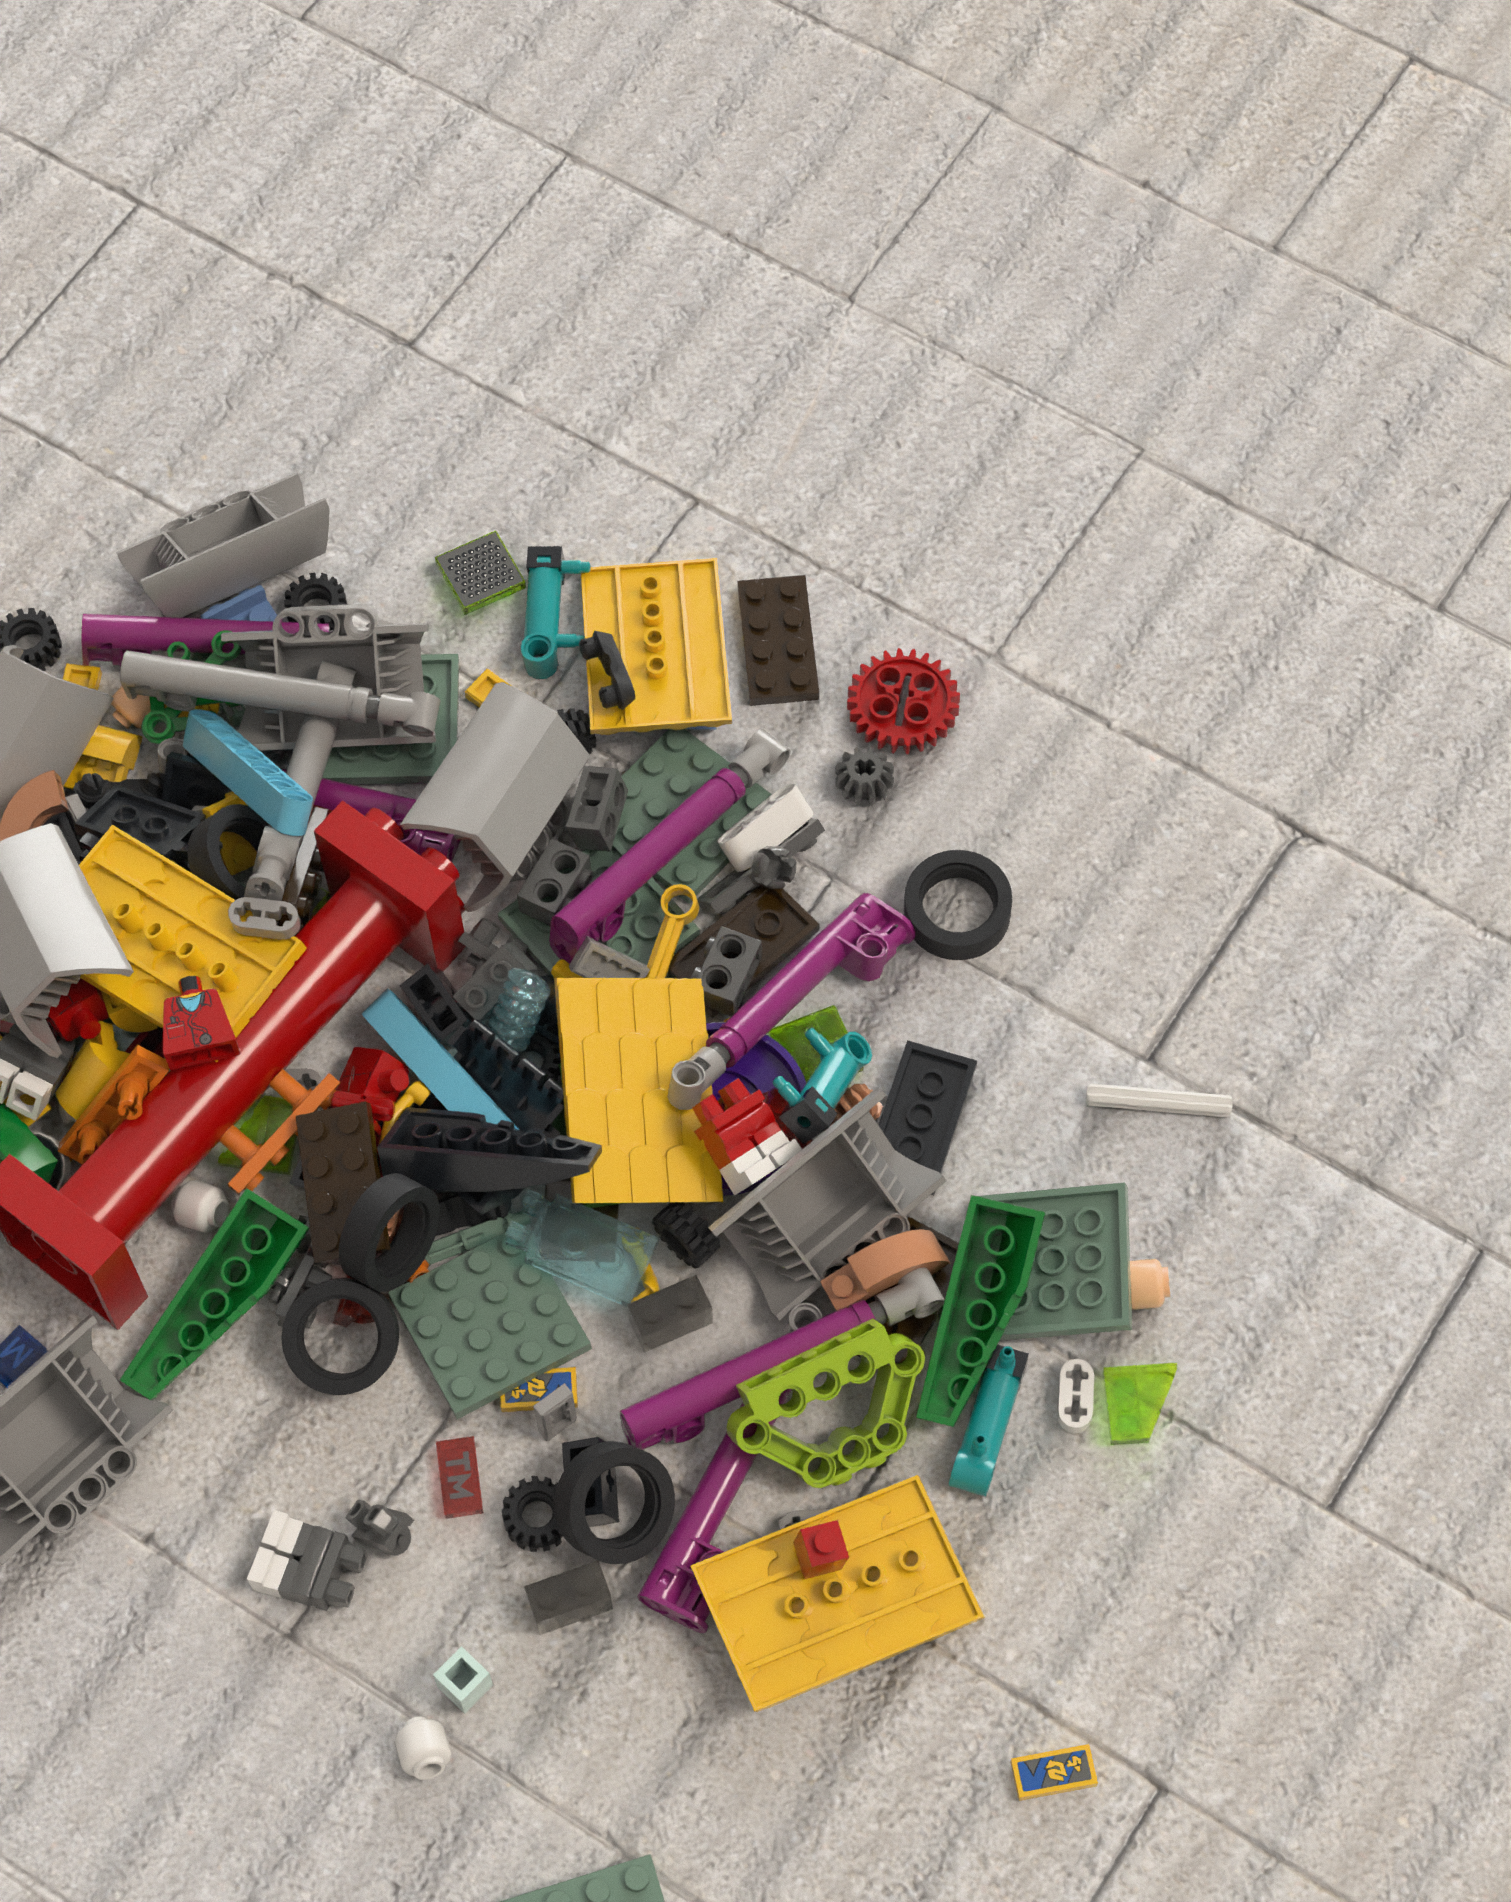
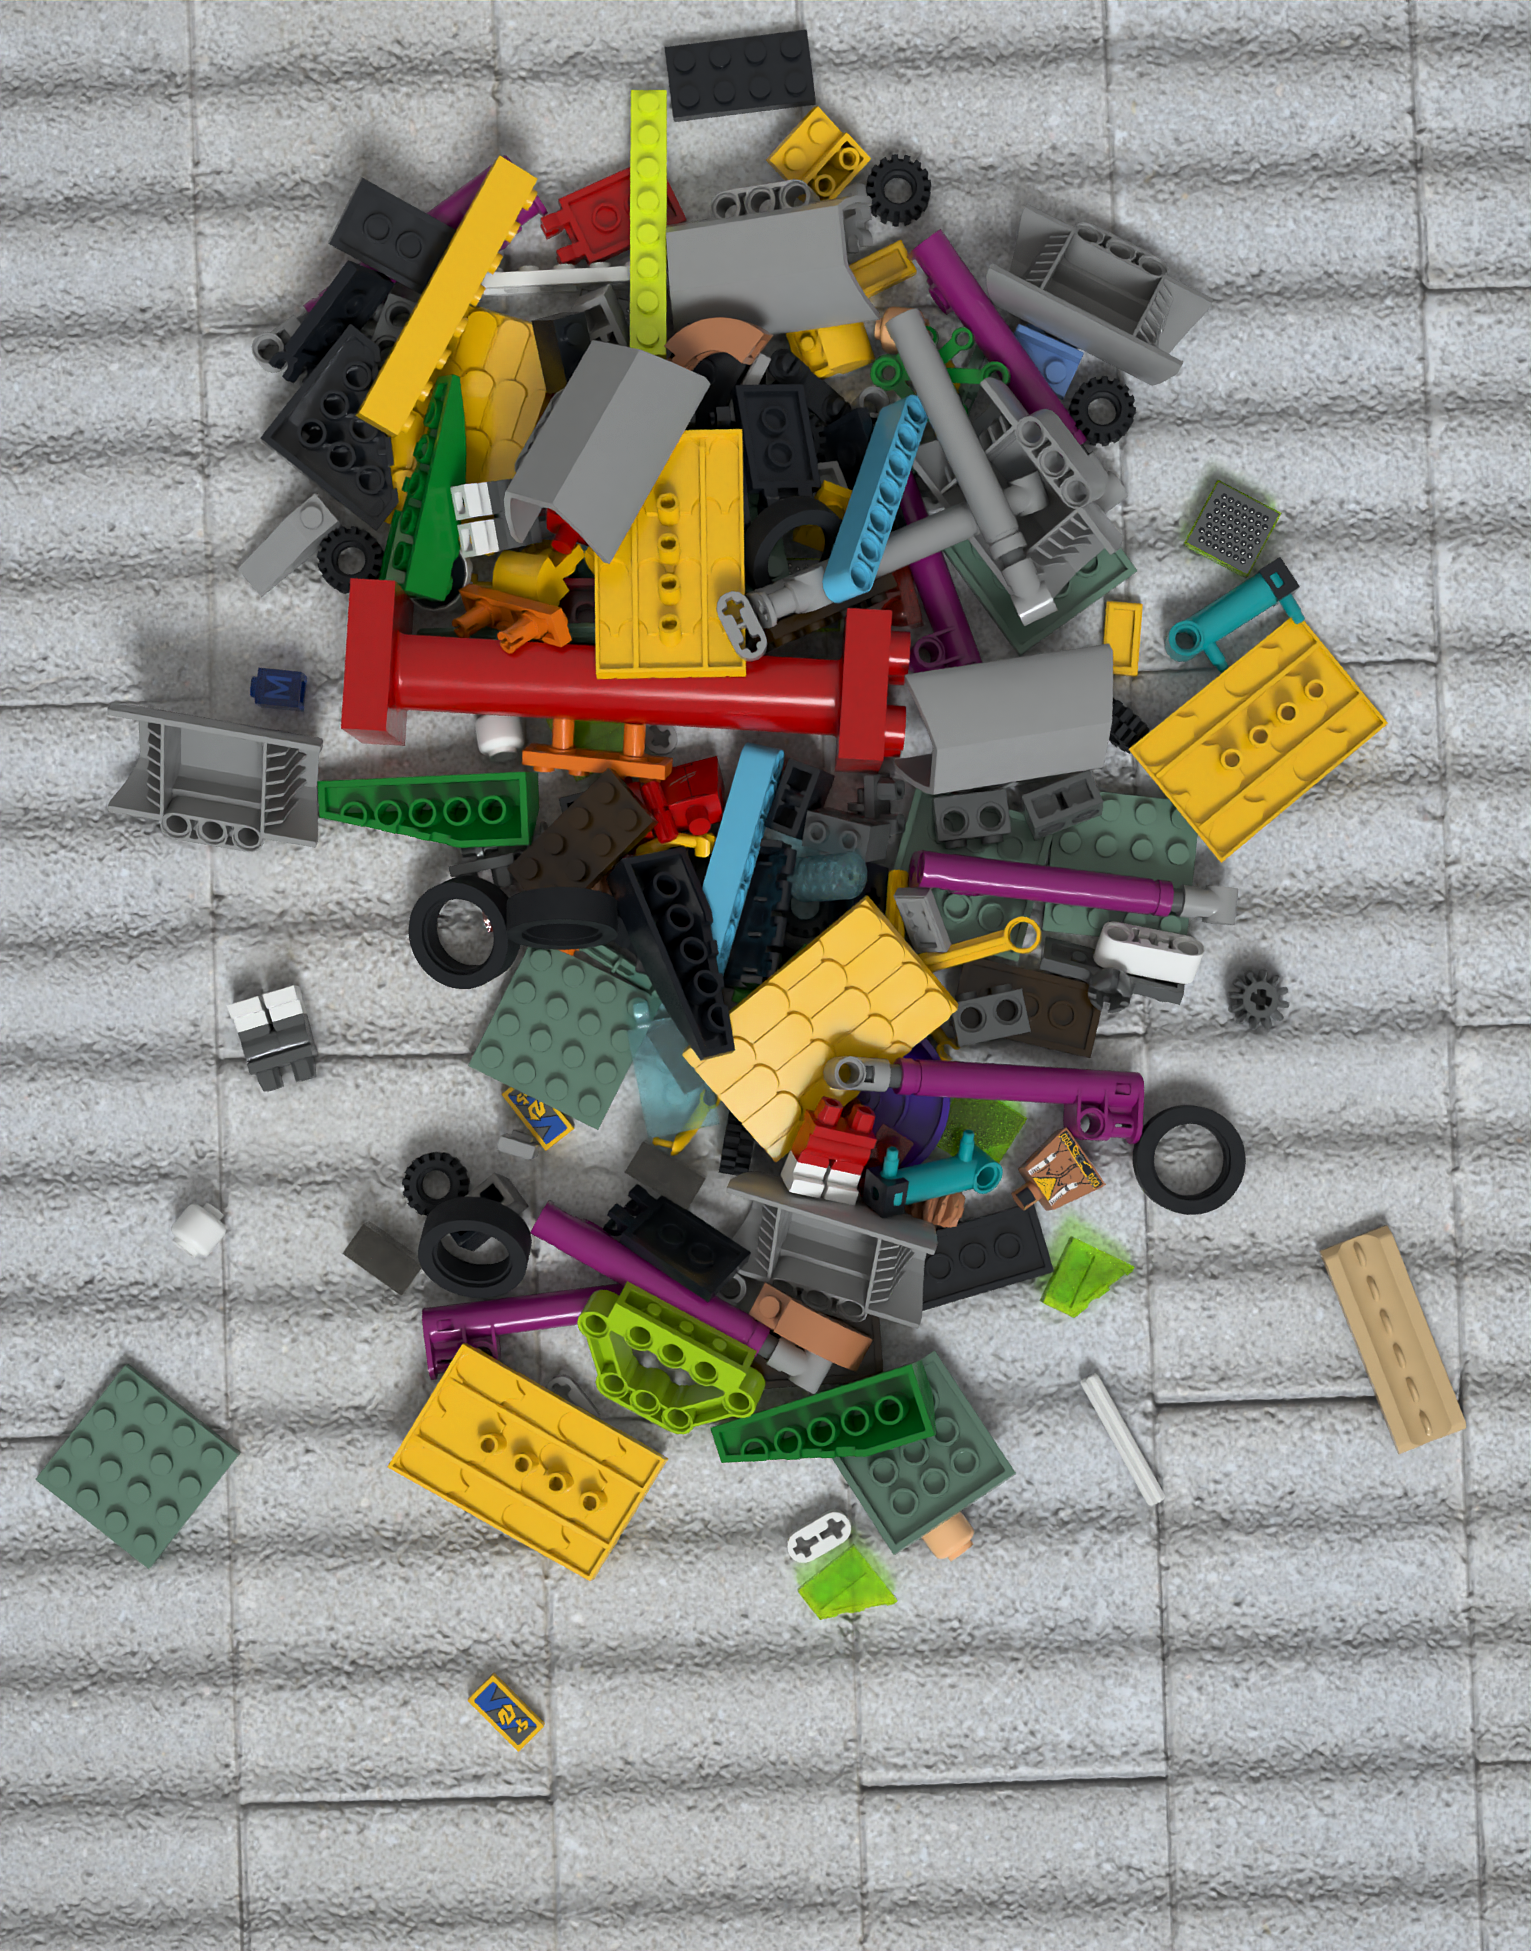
camera: 55 degrees right, 25 degrees up
red torso [163,976,241,1070] -> none
dark grey hips [345,1499,414,1556] -> none
light aqua brick [433,1646,493,1714] -> none
clear red tile [436,1436,484,1519] -> none
black piece [579,631,636,710] -> none
dark brown plate [737,575,819,706] -> none
red brick [793,1520,849,1579] -> none
red gear [847,648,960,754] -> none
teal piece [949,1344,1029,1497] -> none
none -> black tile [603,1184,751,1303]
none -> nougat torso [1011,1127,1106,1211]
none -> clear neon green wing [1039,1236,1135,1318]
none -> tan plate [1319,1225,1466,1454]

